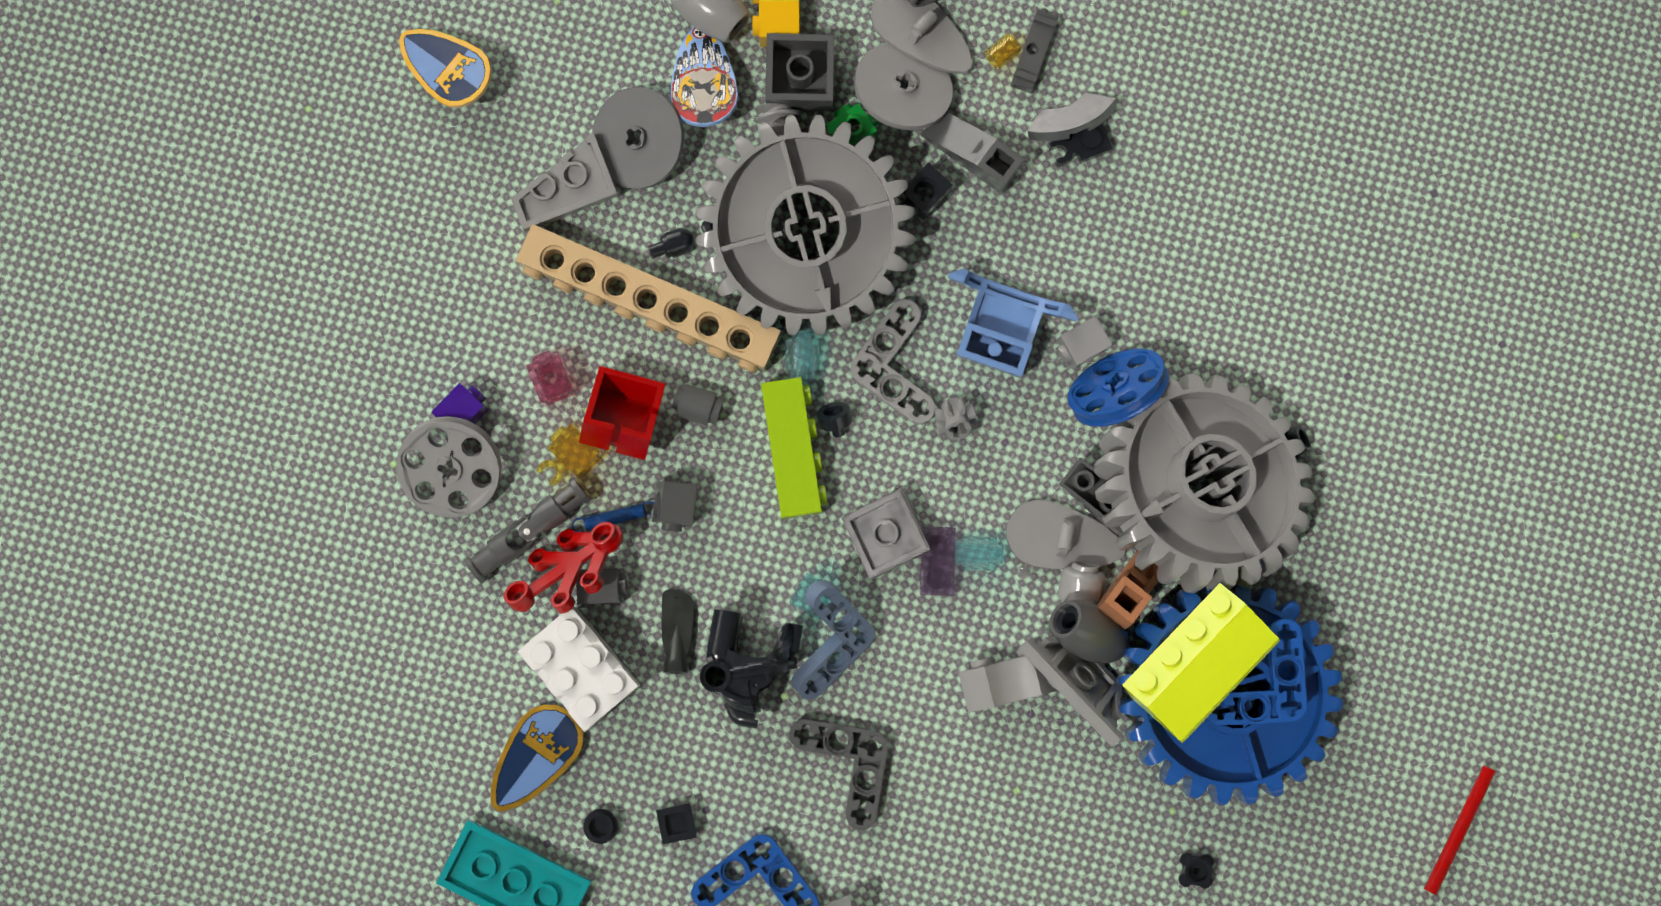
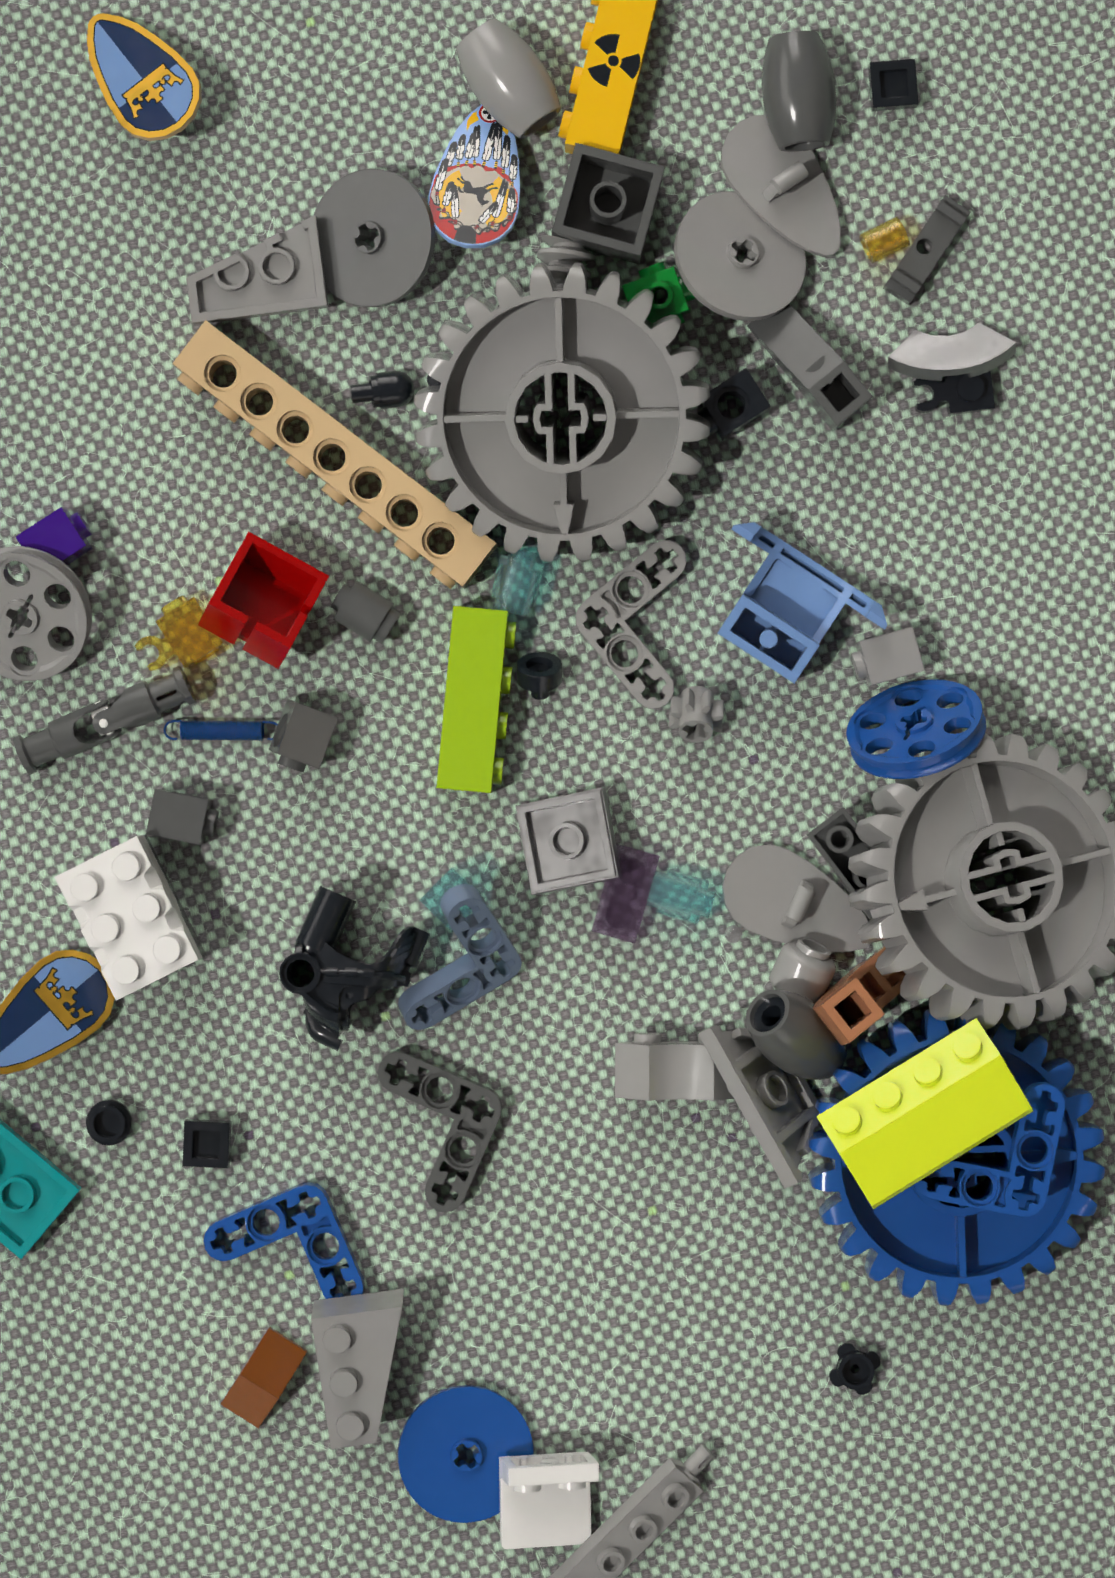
camera: 15 degrees right, 5 degrees up
red plant [503,522,624,614] -> none
clear pink brick [526,351,576,407] -> none
pearl dark grey piece [661,589,694,674] -> none

